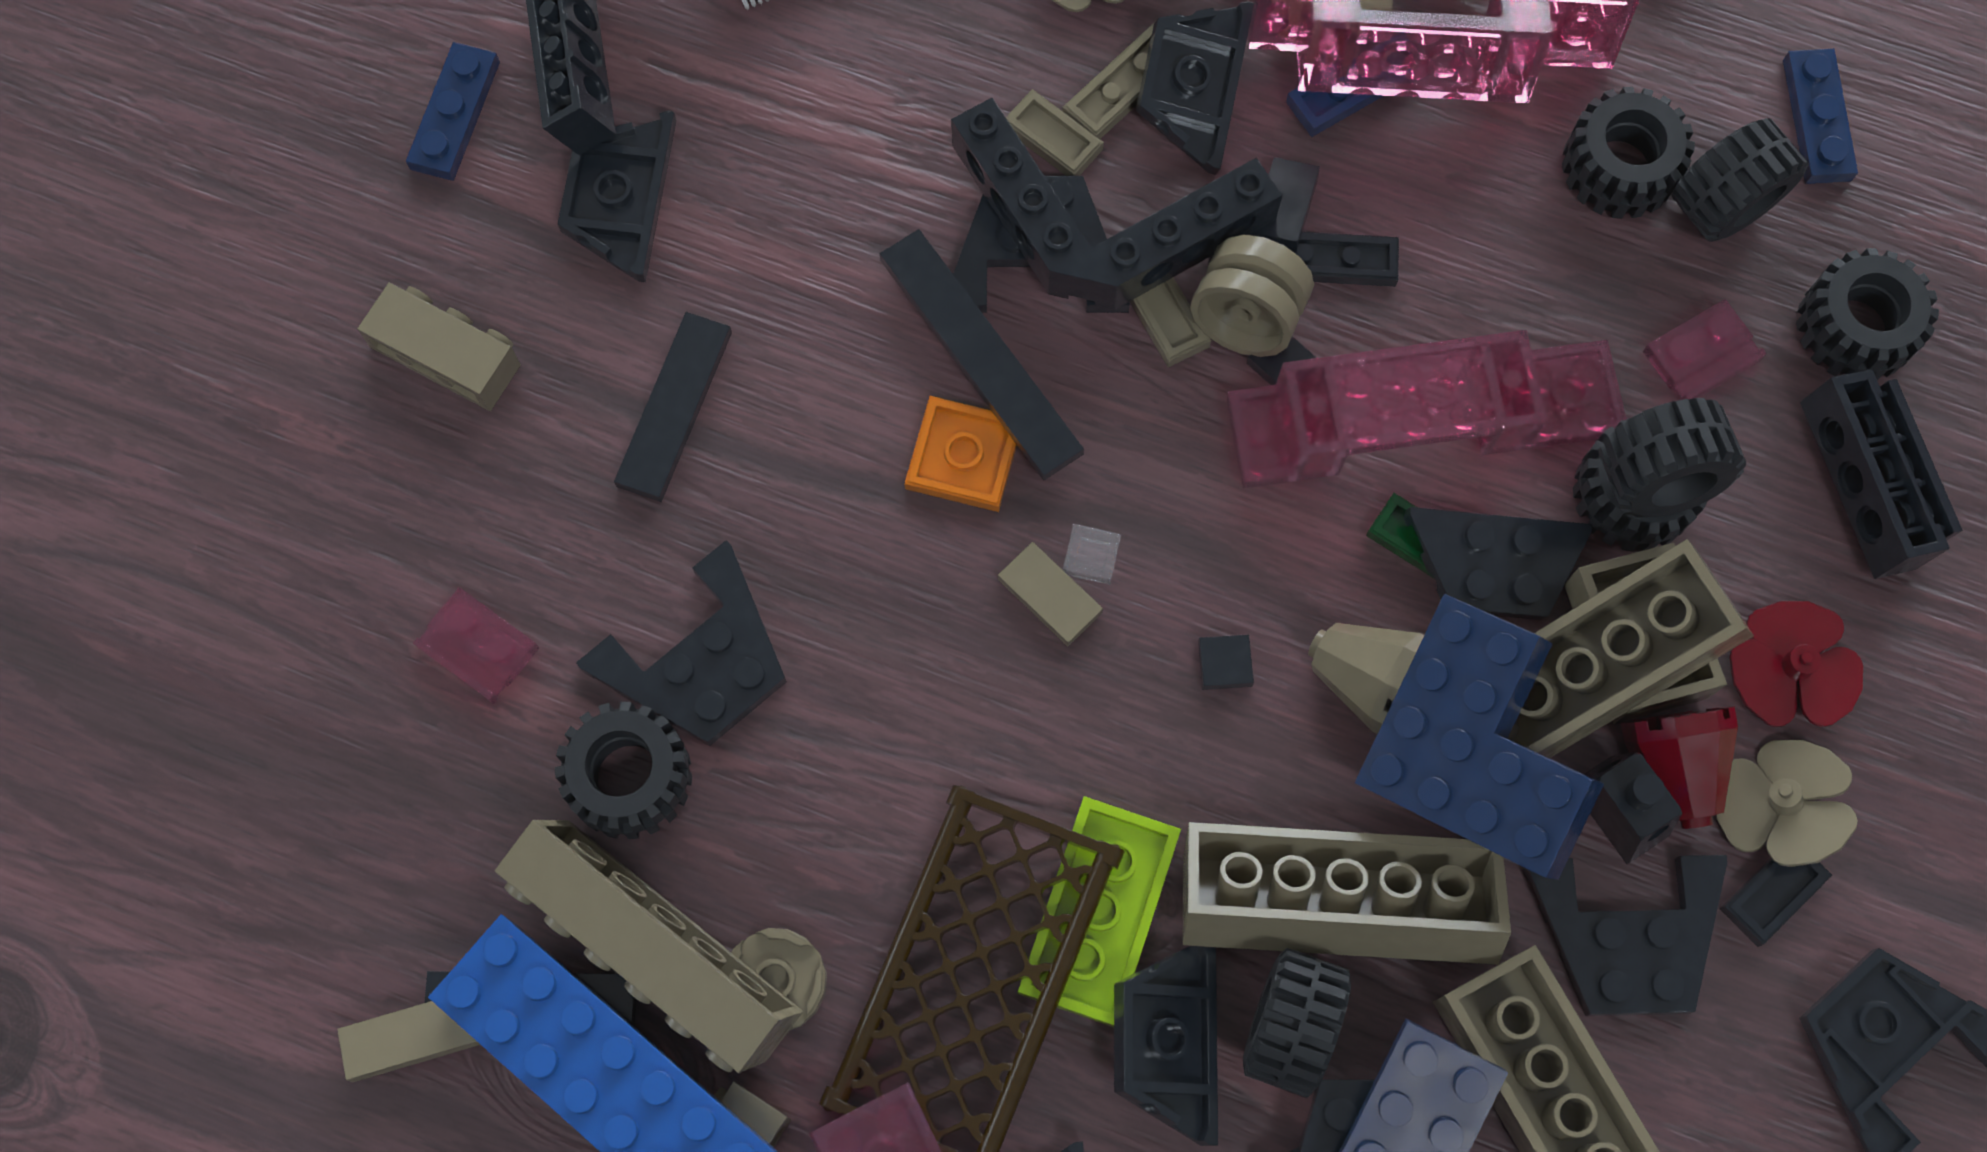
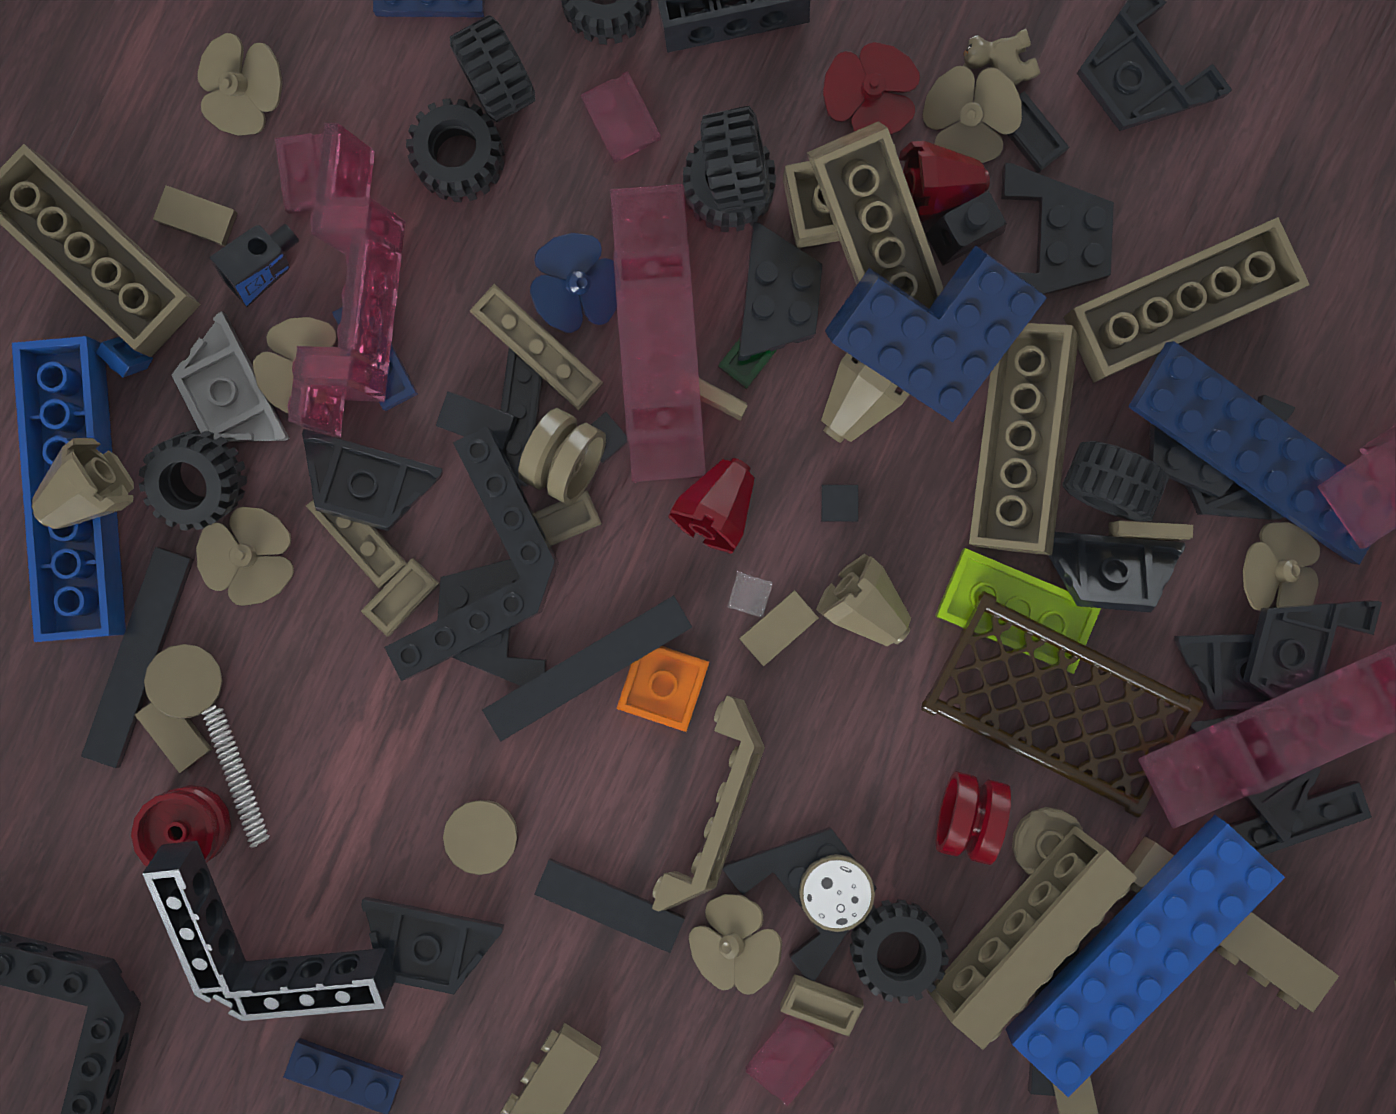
camera: 85 degrees left, 15 degrees up
none -> dark tan tile [443,800,518,875]
none -> dark tan tile [470,284,604,411]
none -> dark blue piece [530,233,622,333]
none -> dark tan slope [652,696,765,912]
none -> dark red cone [668,458,755,554]
none -> dark tan tile [676,371,748,421]
none -> dark tan piece [689,894,782,995]
none -> dark tan tile [780,974,864,1037]
none -> white tile [799,854,875,932]
none -> dark tan cone [816,554,911,646]
none -> dark red wheel [935,771,1011,865]
none -> dark tan animal [963,29,1040,96]
none -> dark tan tile [1108,521,1193,541]

